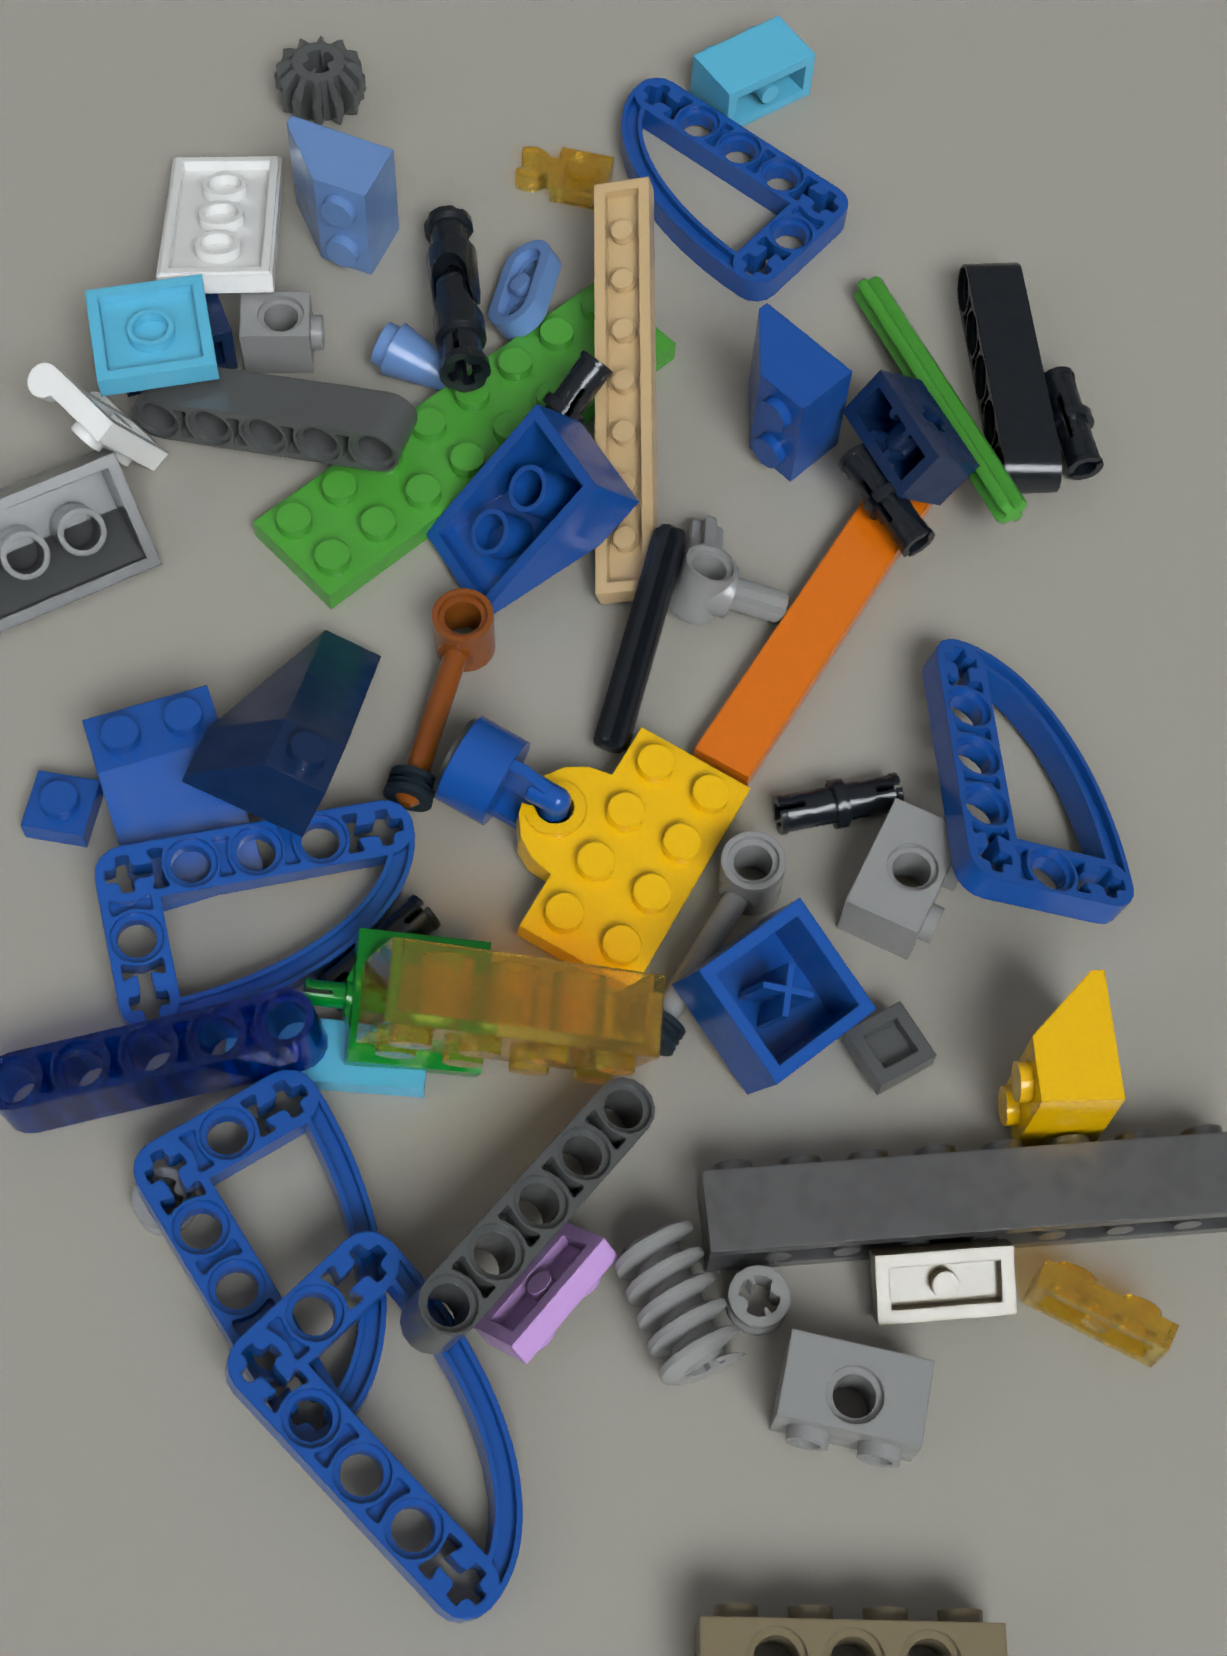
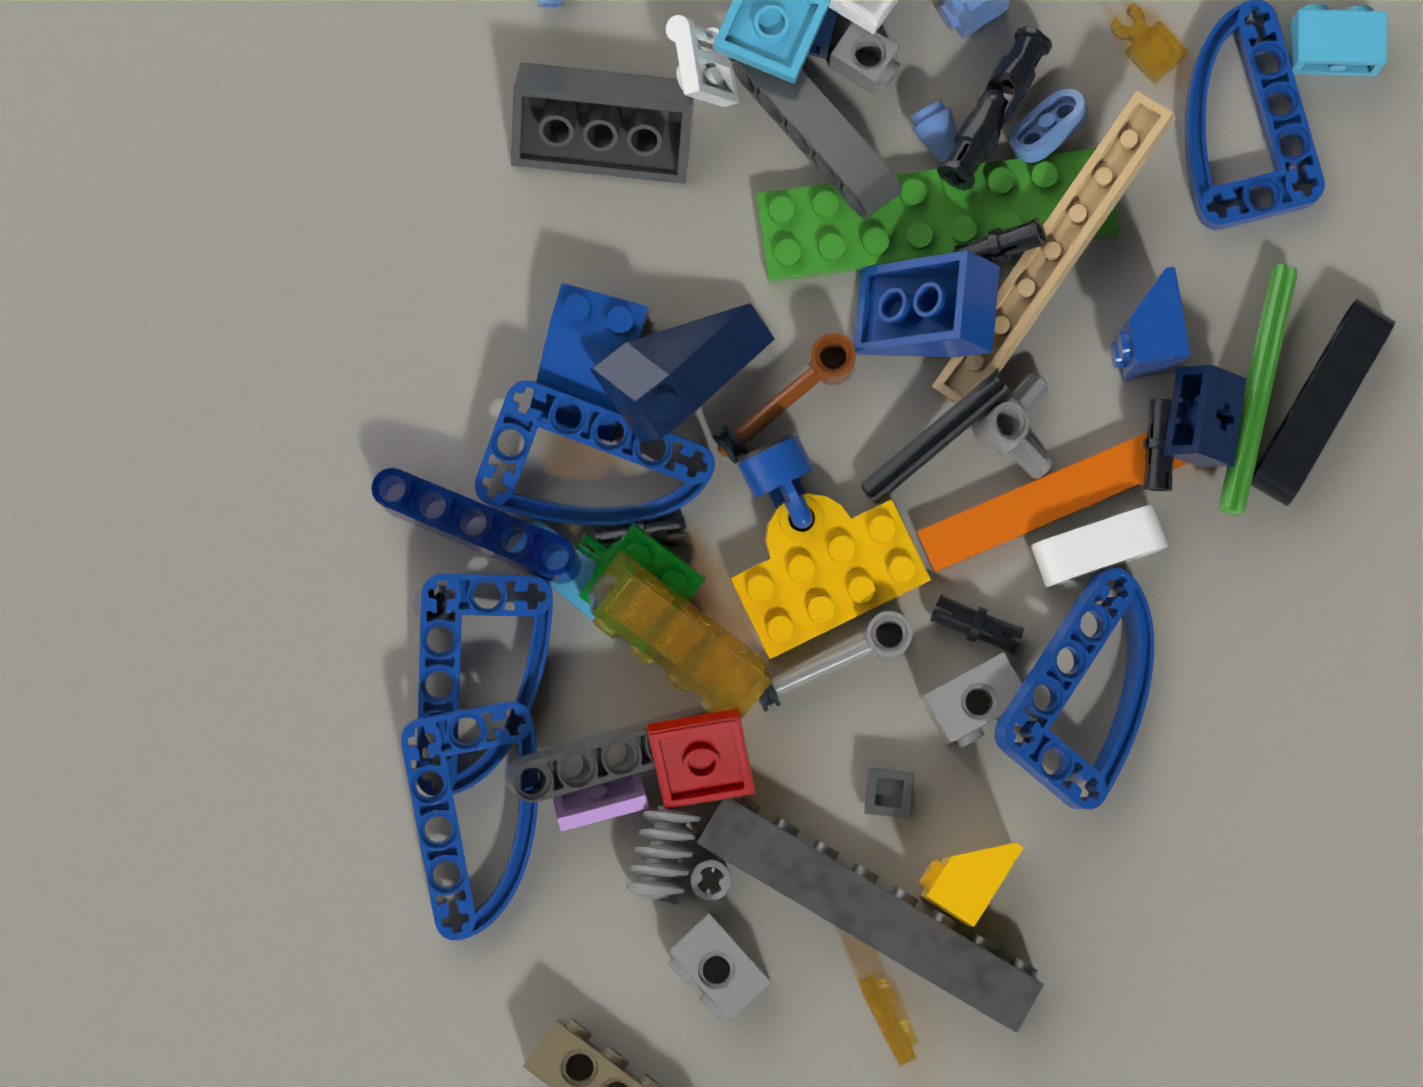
camera: 40 degrees right, 20 degrees up
blue plate [20,770,104,847] -> none
blue brick [672,898,877,1095] -> none
plate [869,1238,1017,1326] -> none
black pin [1044,366,1104,480] -> none
none -> red tile [647,708,755,809]
none -> white beam [1031,504,1169,588]

